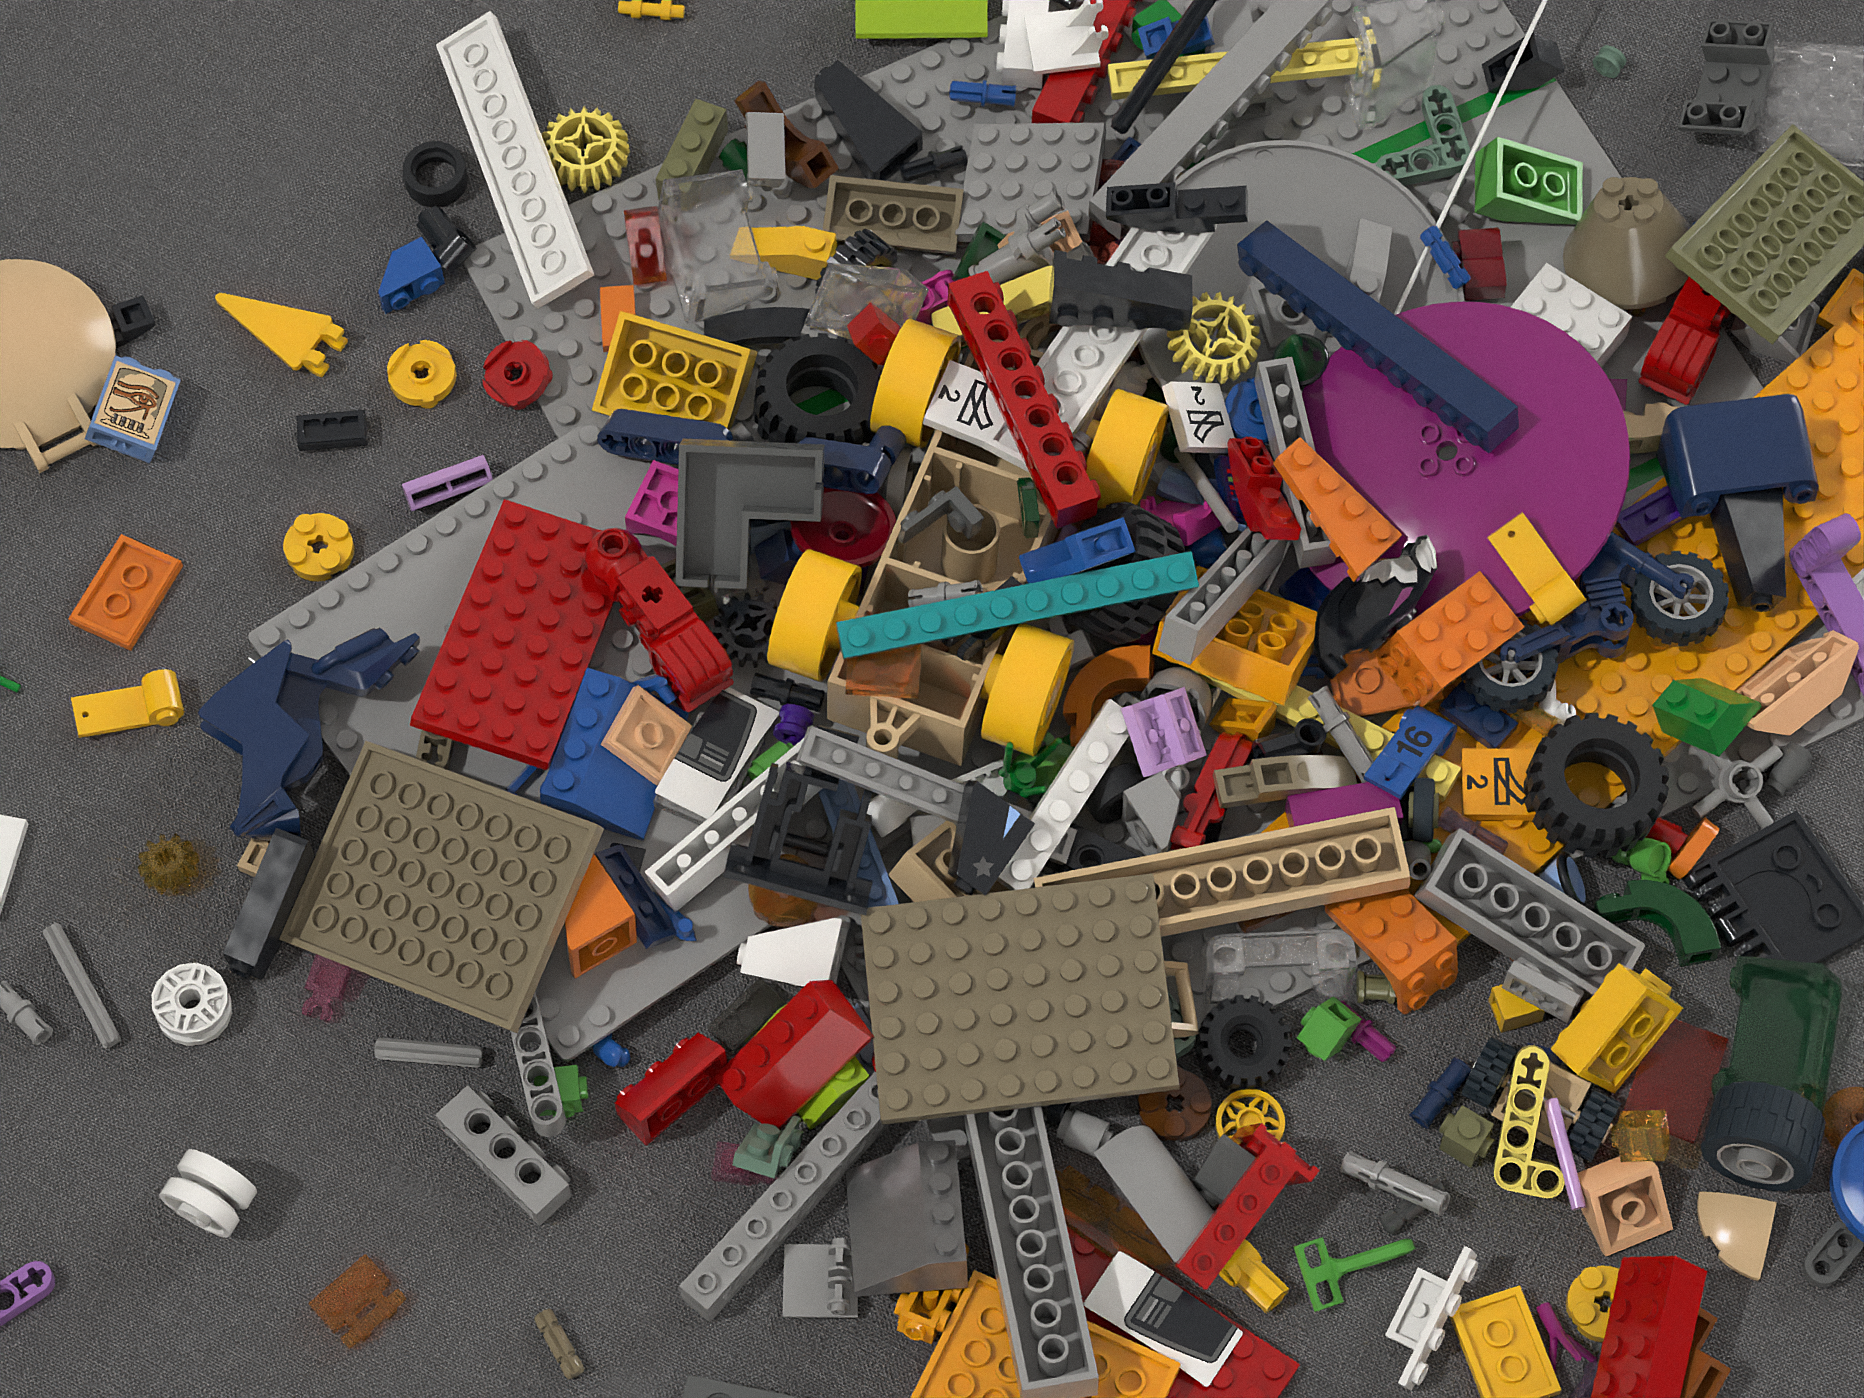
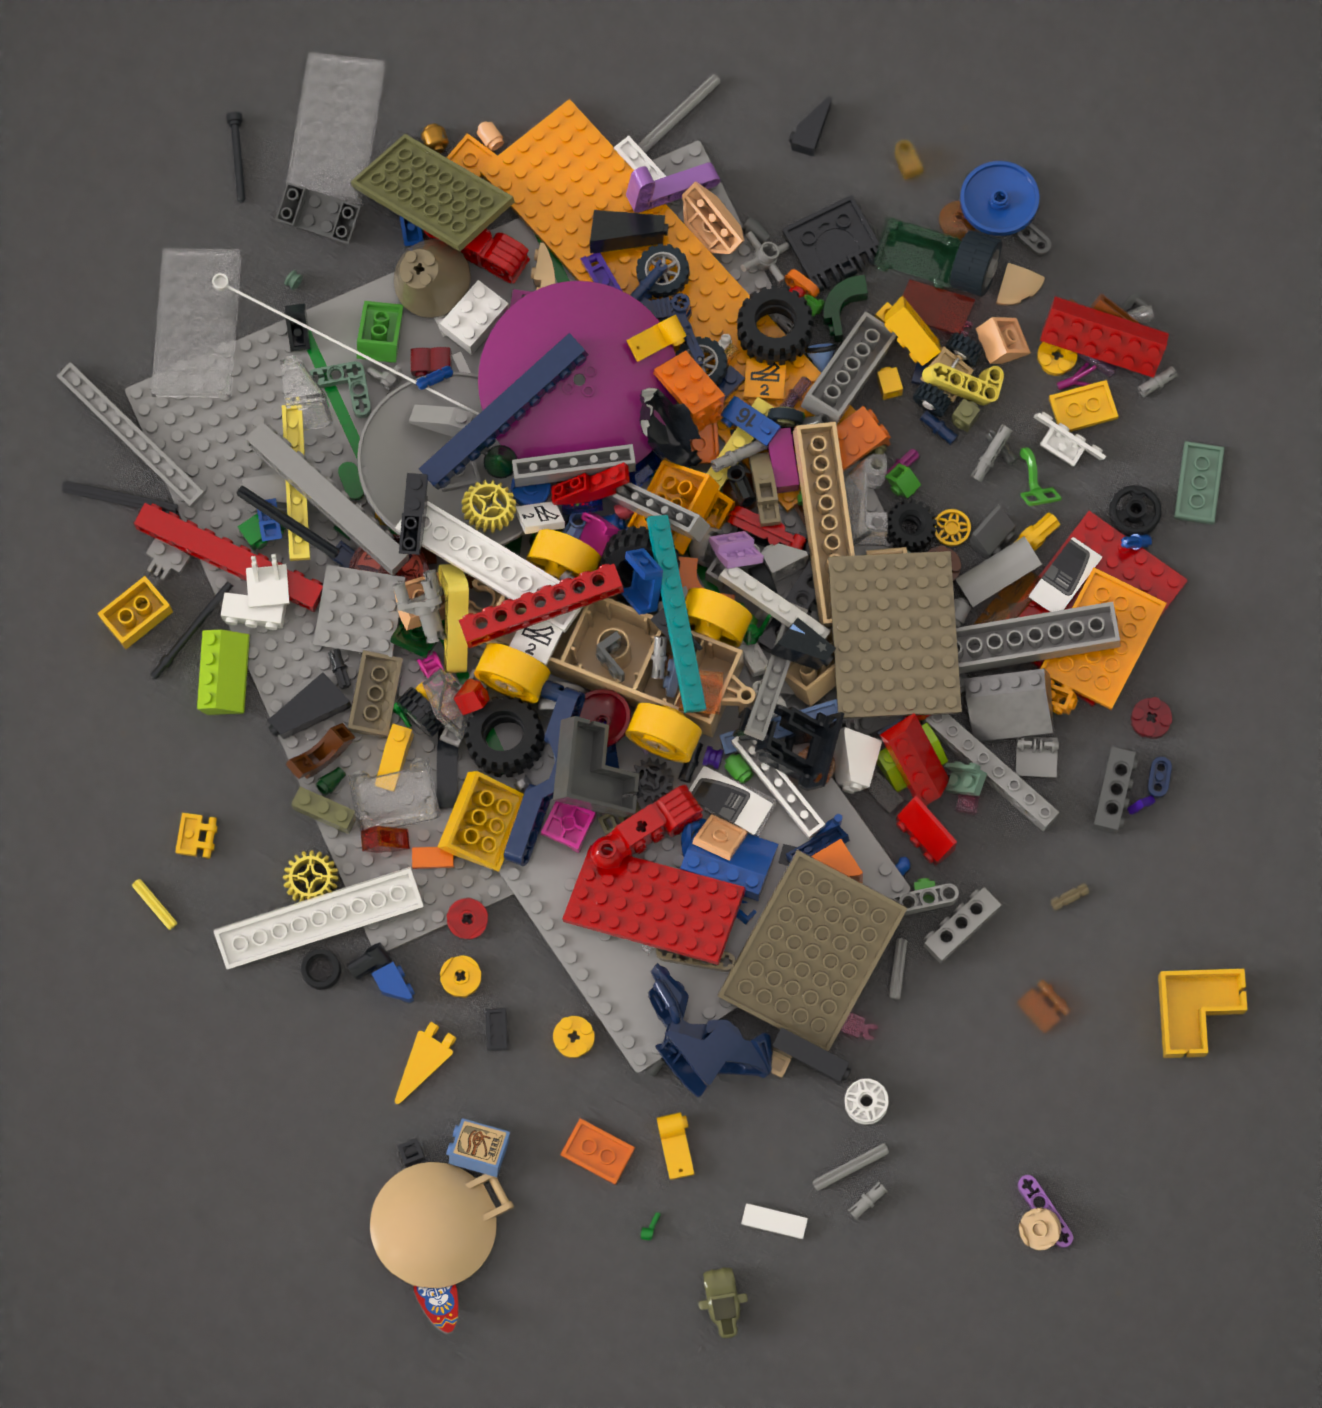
camera: 85 degrees left, 10 degrees up
clear yellow gear [138,833,200,895] -> none
white wheel [159,1149,257,1238] -> none
lavender piece [402,455,493,512] -> none
light grey hinge [745,112,786,188] -> none
blue axle [949,80,1016,107] -> none
dark green tile [1017,477,1040,539] -> none
black wedge [1049,250,1193,331] -> none
light grey bar [1174,446,1239,533] -> none
red bracket [1175,1123,1320,1290] -> none
orange wing [1273,437,1402,582] -> none
light grey bracket [1502,957,1584,1023] -> none
lavender bar [1543,1098,1586,1210] -> none
clear yellow brick [1611,1110,1670,1162] -> none
green slope [1652,678,1762,757] -> none
dark blue windscreen [1656,394,1819,518] -> none

